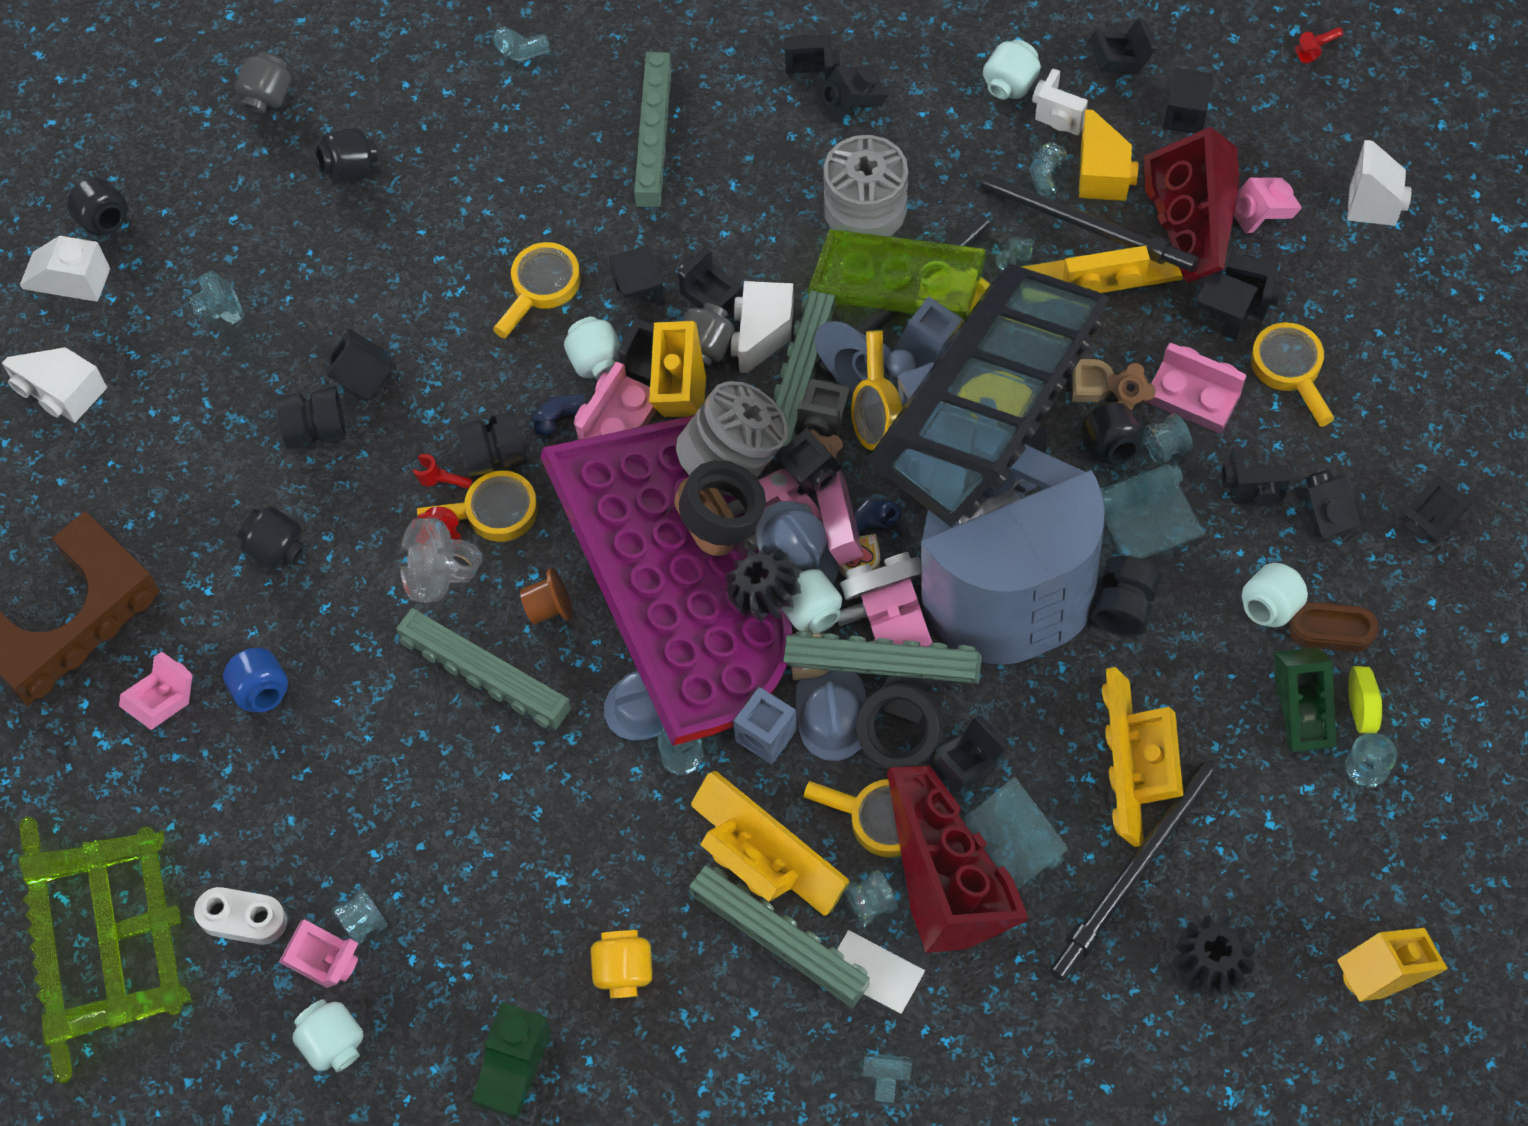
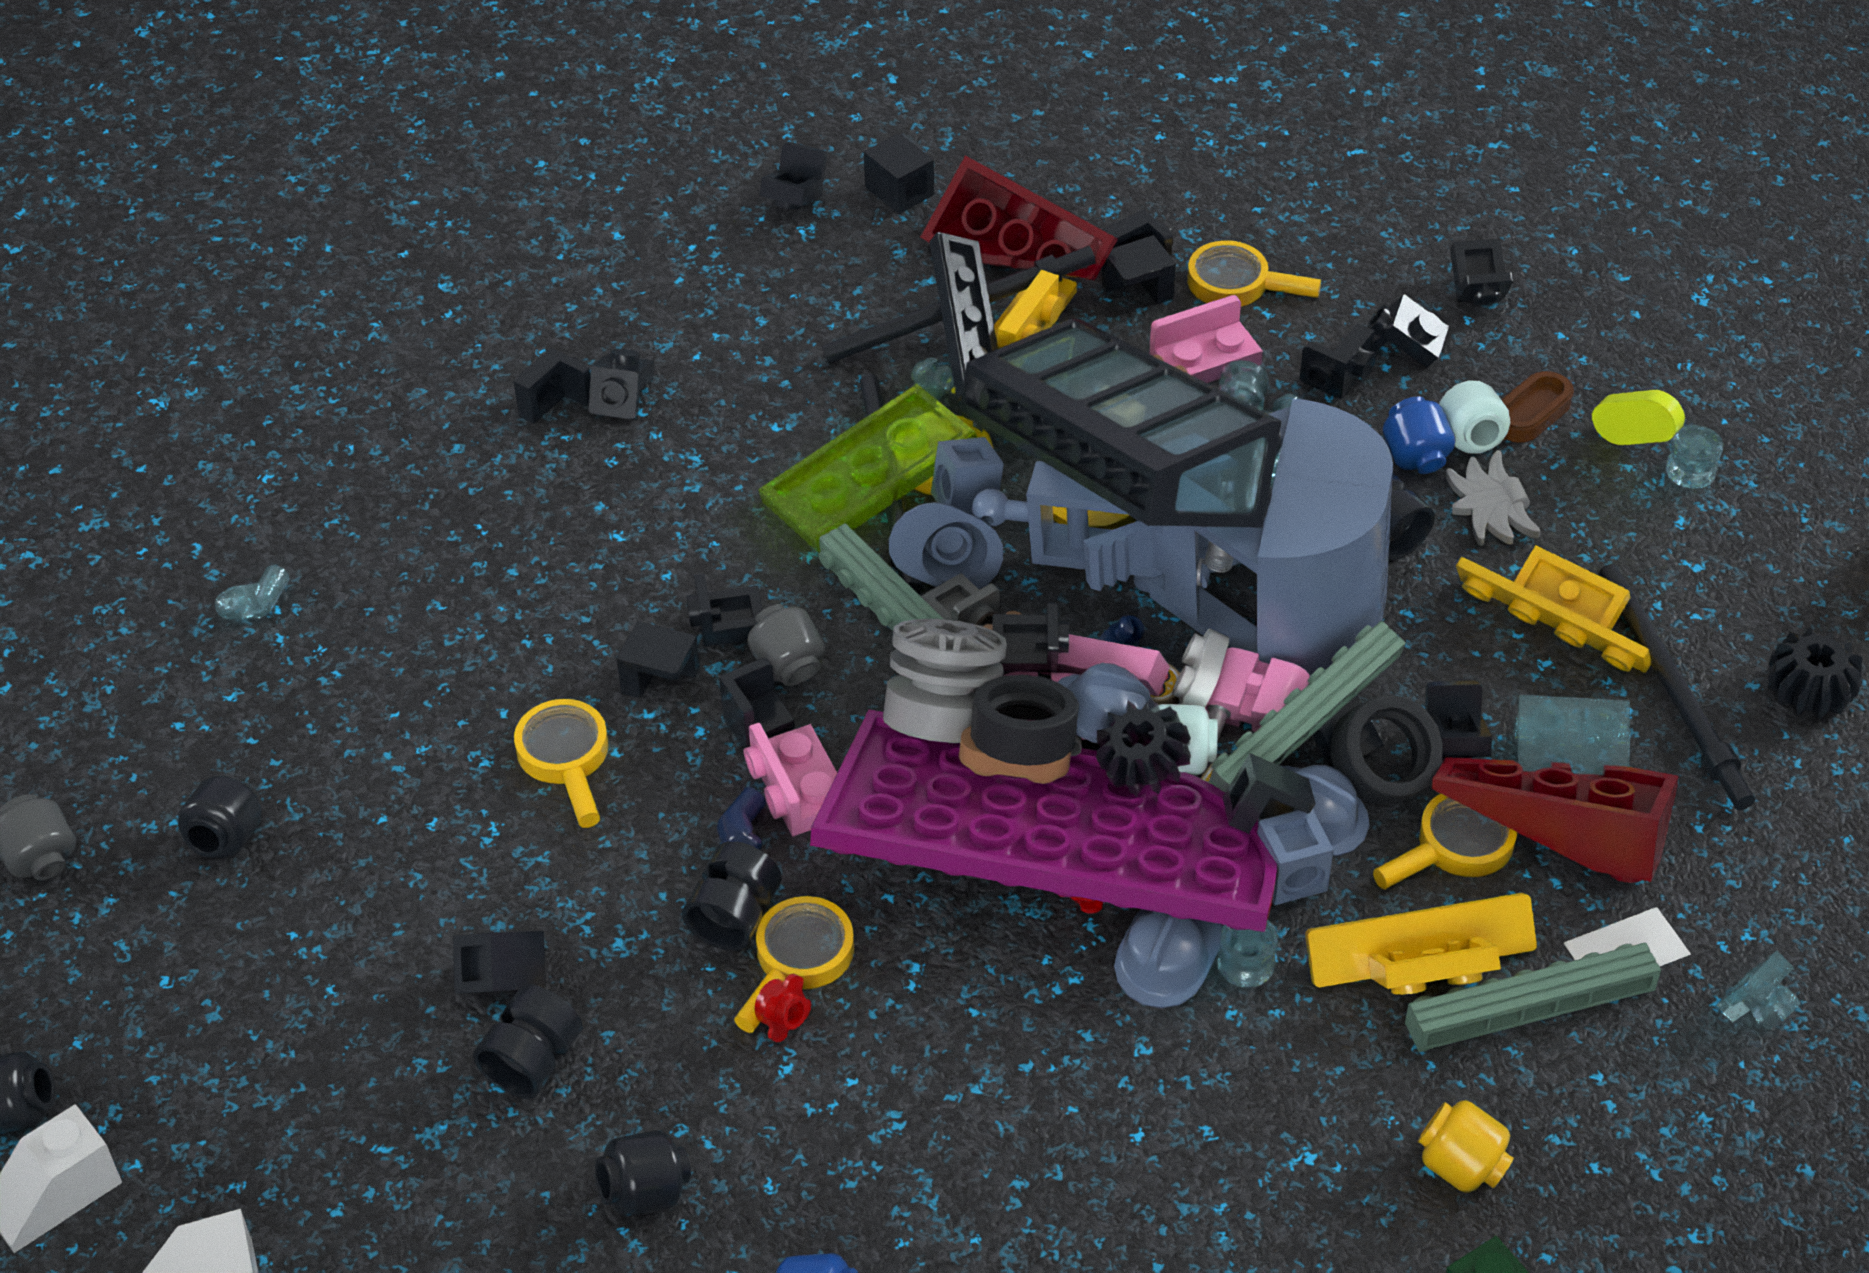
camera: 55 degrees left, 15 degrees down
clear light blue tile [189,270,245,324] -> none
sand green piece [396,608,571,730] -> none
clear tile [400,517,483,603] -> none
red hand [412,454,474,489] -> none
dark orange piece [520,568,573,624] -> none
light aqua head [564,317,621,380] -> none
sand green piece [634,52,671,207] -> none
yellow slope [649,321,706,417] -> none
white slope [731,281,794,373] -> none
light grey wheel [823,135,908,244] -> none
clear light blue wheel [845,869,898,927] -> none
piece [851,330,903,451] -> none
light aqua head [983,40,1041,100] -> none
clear light blue arm [1029,142,1067,198] -> none
white bracket [1032,69,1088,136] -> none
yellow slope [1079,109,1138,201] -> none
bright pink bracket [1234,178,1302,233] -> none
dark green arch [1274,647,1337,752] -> none
red hand [1295,27,1343,63] -> none
white slope [1347,140,1411,226] -> none
none -> black tile [929,232,998,401]
none -> black panel [1222,753,1316,834]
none -> blue head [1382,396,1456,474]
none -> light grey piece [1446,450,1540,546]

